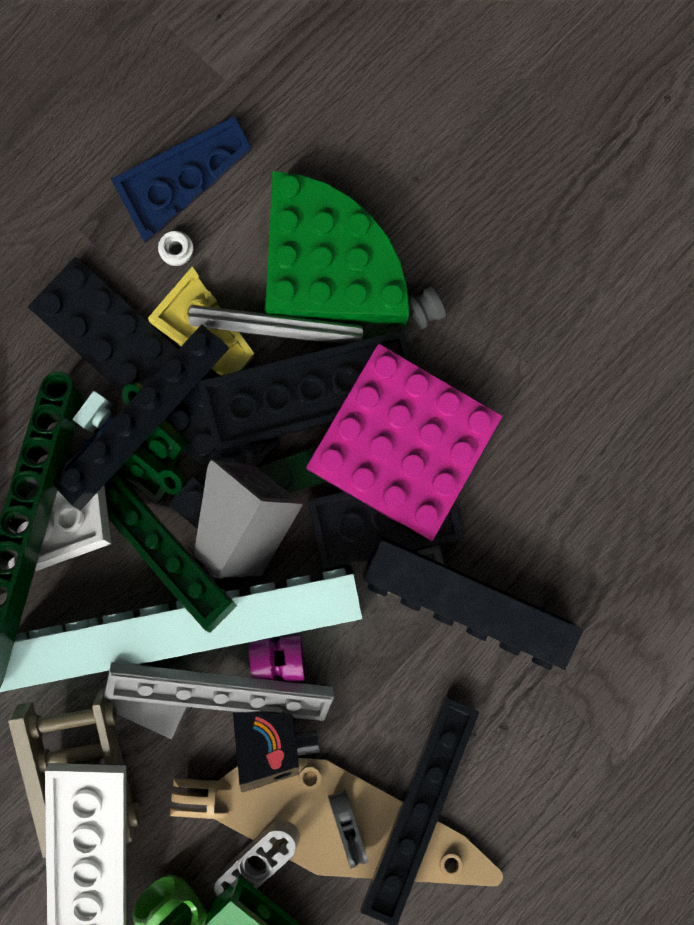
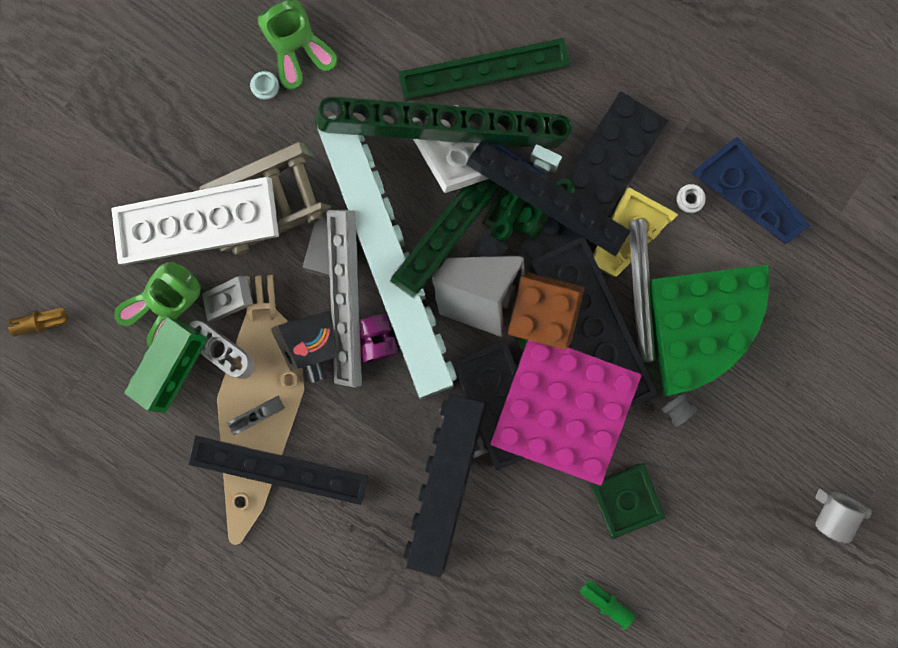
camera: 80 degrees right, 0 degrees up
none -> light grey plate [202,276,253,321]
none -> dark orange brick [508,272,585,350]
none -> green axle [580,580,636,630]
none -> dark green tile [589,463,666,539]
none -> light grey piece [815,488,872,543]

